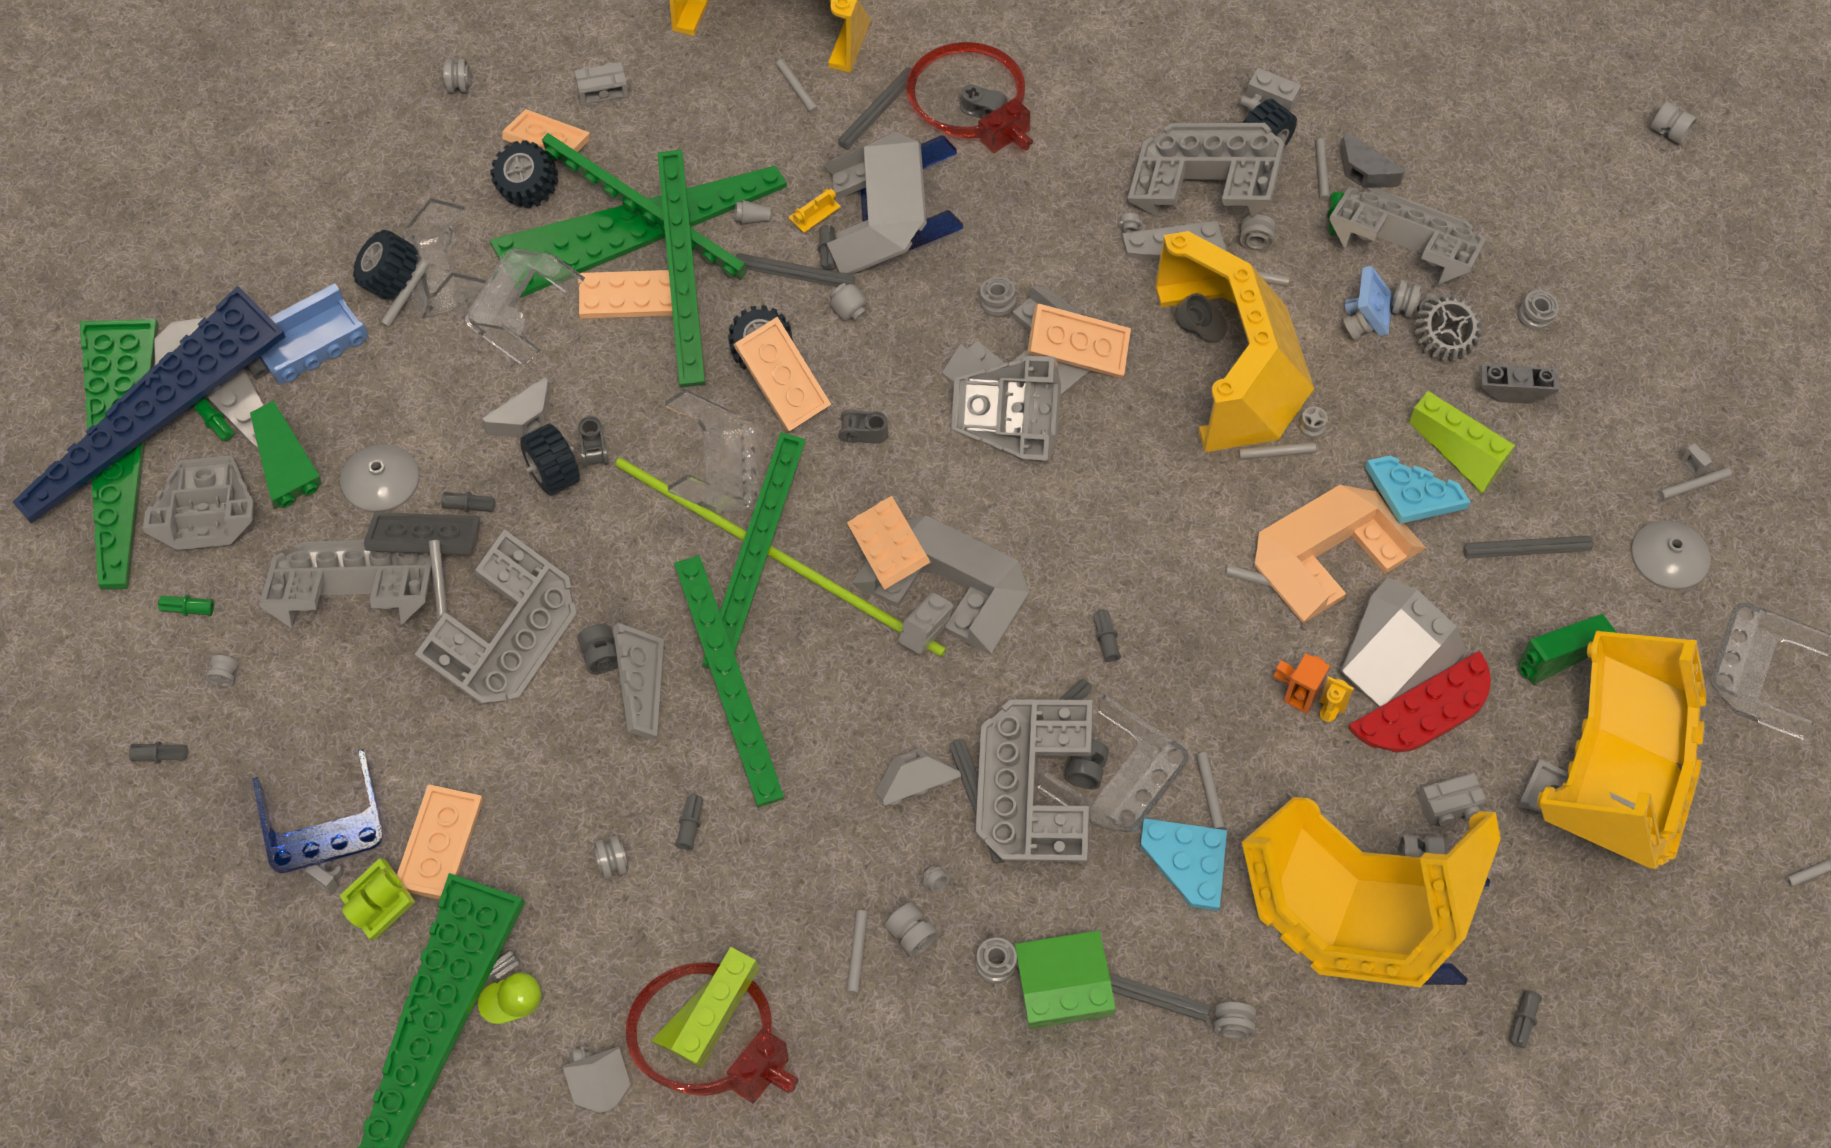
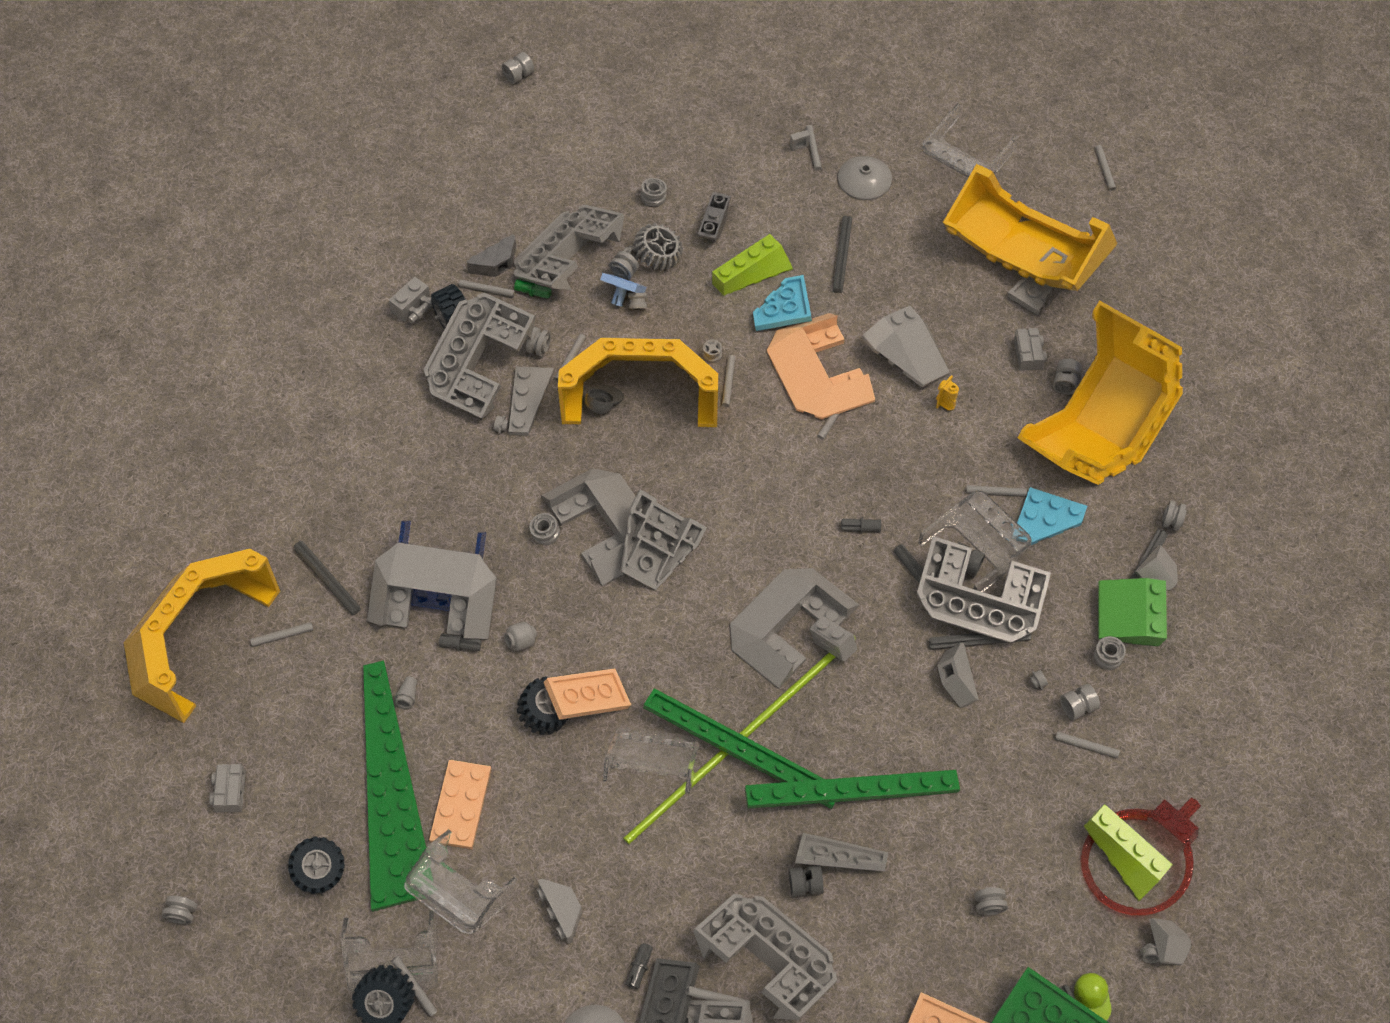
camera: 75 degrees left, 0 degrees up
light nougat plate [502,109,590,161] -> none
black wheel [520,423,580,496] -> none
green plate [542,132,747,280] -> none
dark grey piece [578,416,609,468] -> none
green plate [657,150,706,388] -> none
dark grey axle [675,794,703,850] -> none
dark grey axle [735,253,855,287] -> none
yellow hinge [788,189,841,233] -> none
dark grey piece [838,409,888,444] -> none
light nougat plate [847,496,931,590] -> none
clear red brick [907,42,1033,154] -> none
dark grey piece [960,84,1008,123] -> none
light nougat plate [1027,303,1131,378] -> none
orange brick [1273,653,1330,714] -> none
red plate [1348,651,1491,753] -> none
dark grey axle [1510,990,1542,1048] -> none
green slope [1518,614,1617,685] -> none
none -> light grey slope [1135,545,1178,590]

